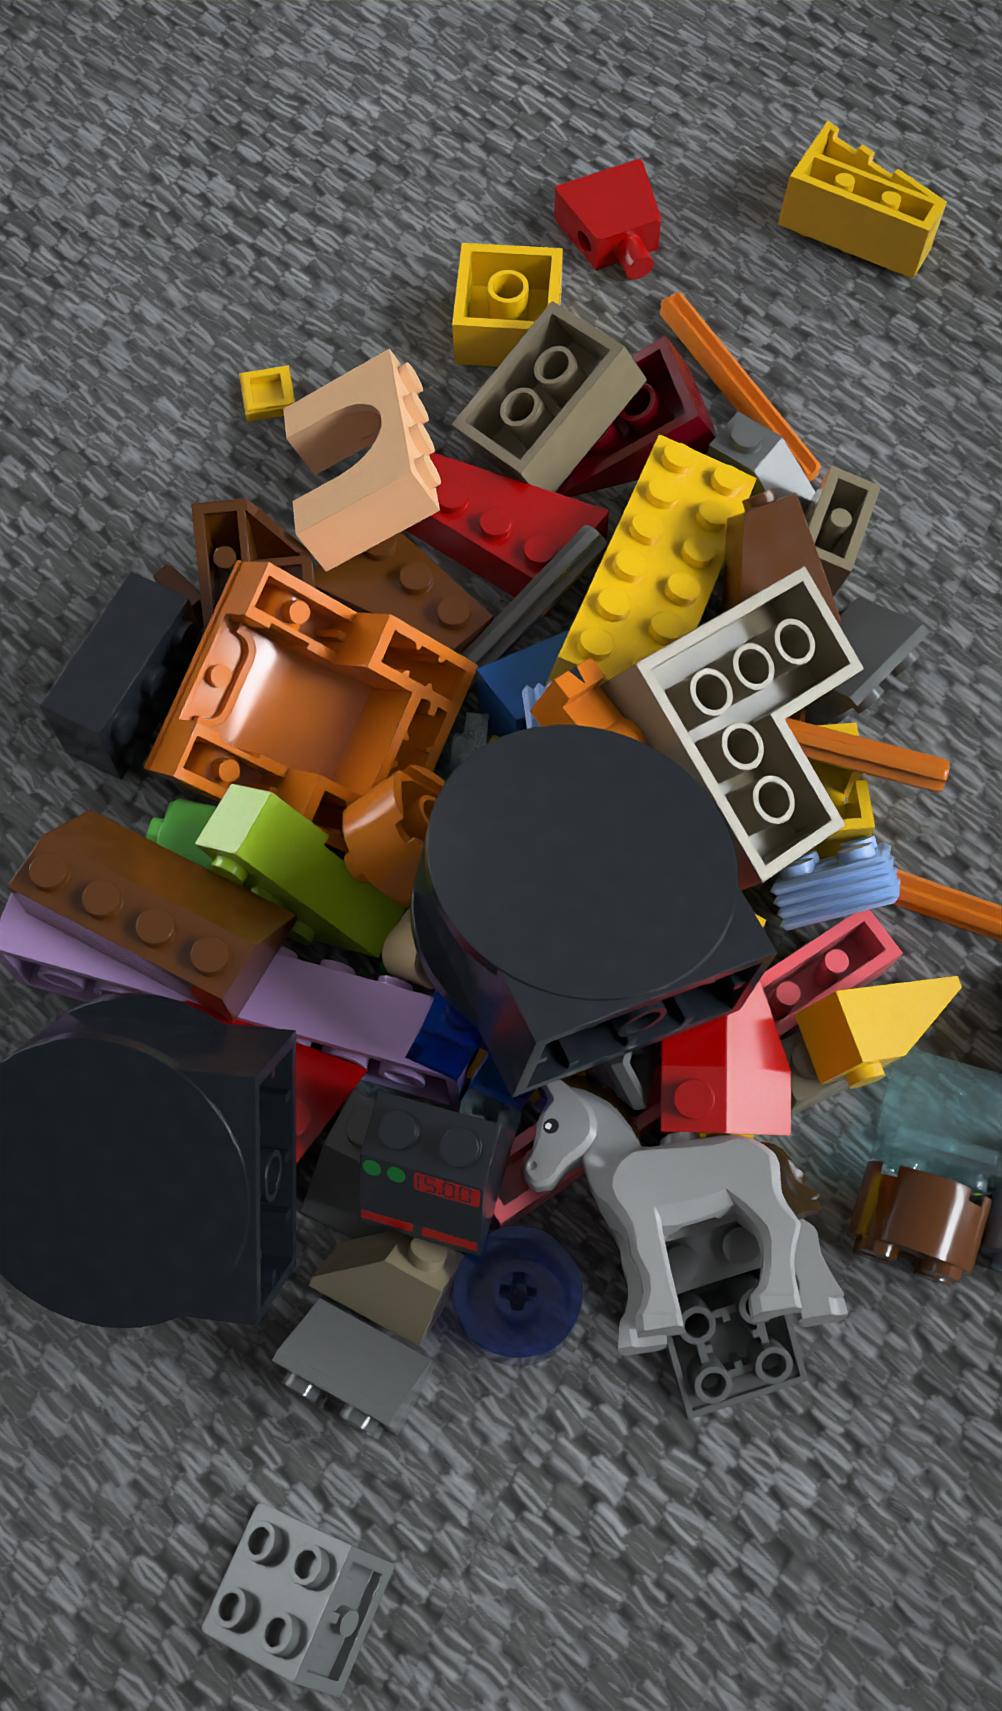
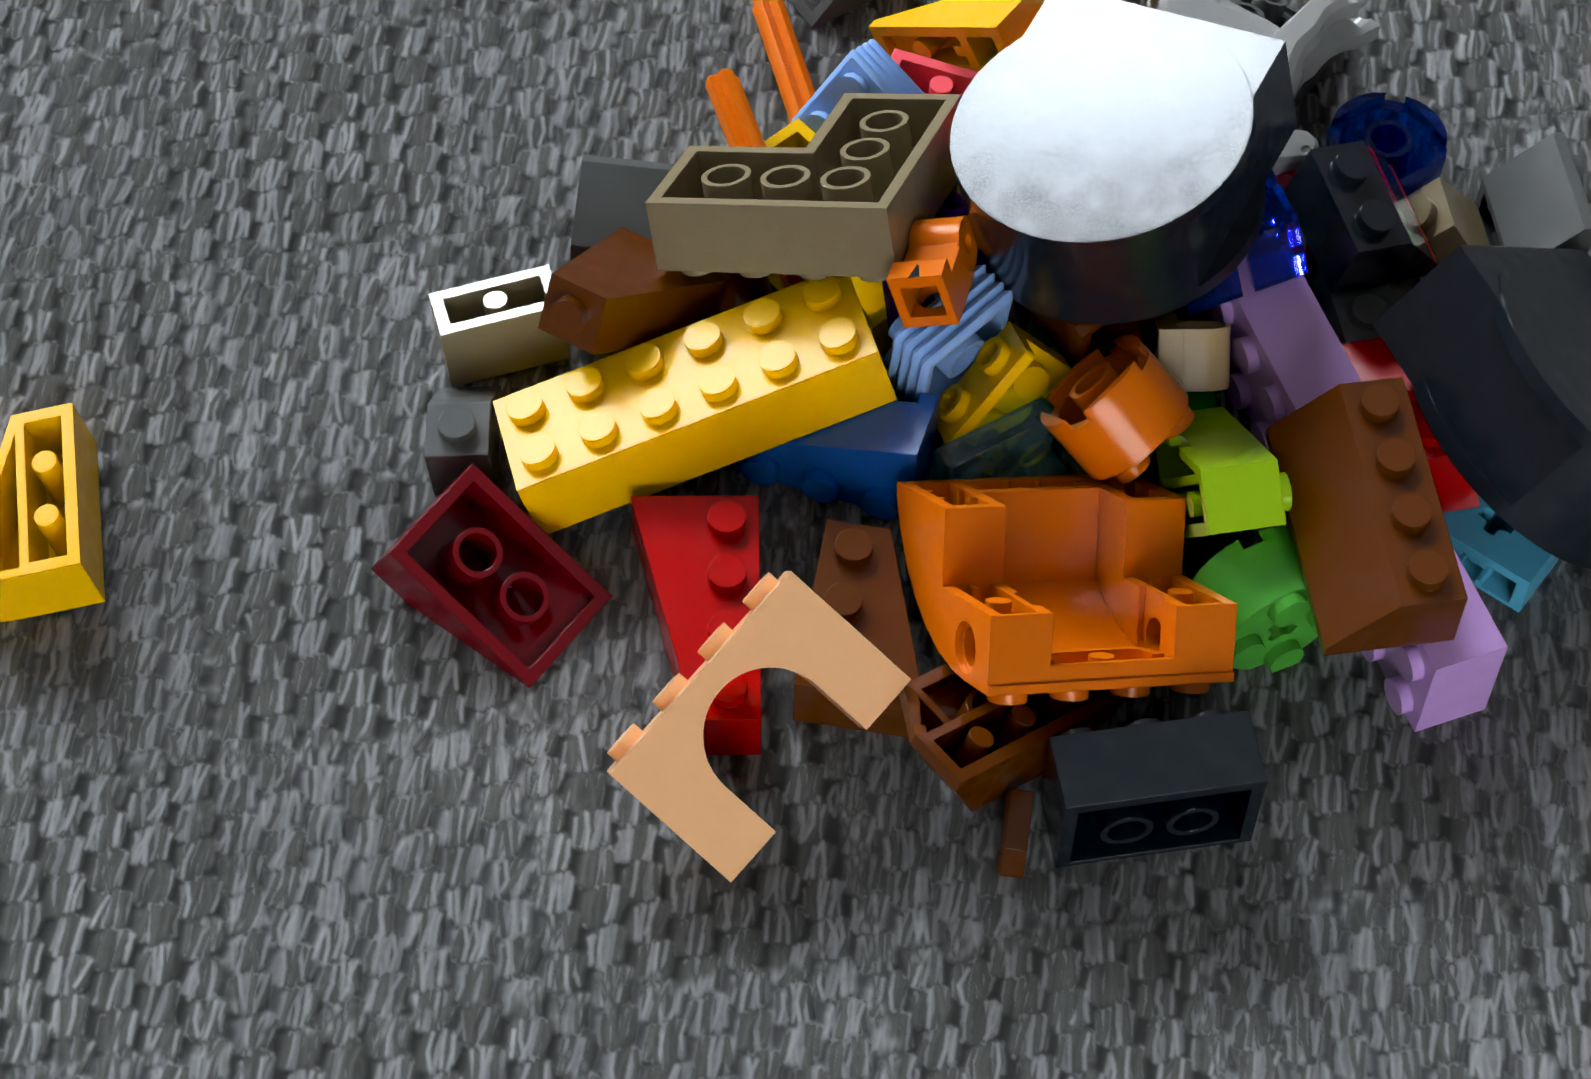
camera: 130 degrees left, 10 degrees down
yellow tile [239,365,295,422] -> none
dark tan brick [451,301,647,492] -> none
yellow brick [452,243,563,367] -> none
dark grey axle [461,525,608,697] -> none
red torso [554,158,661,280] -> none
orange axle [660,292,821,482] -> none

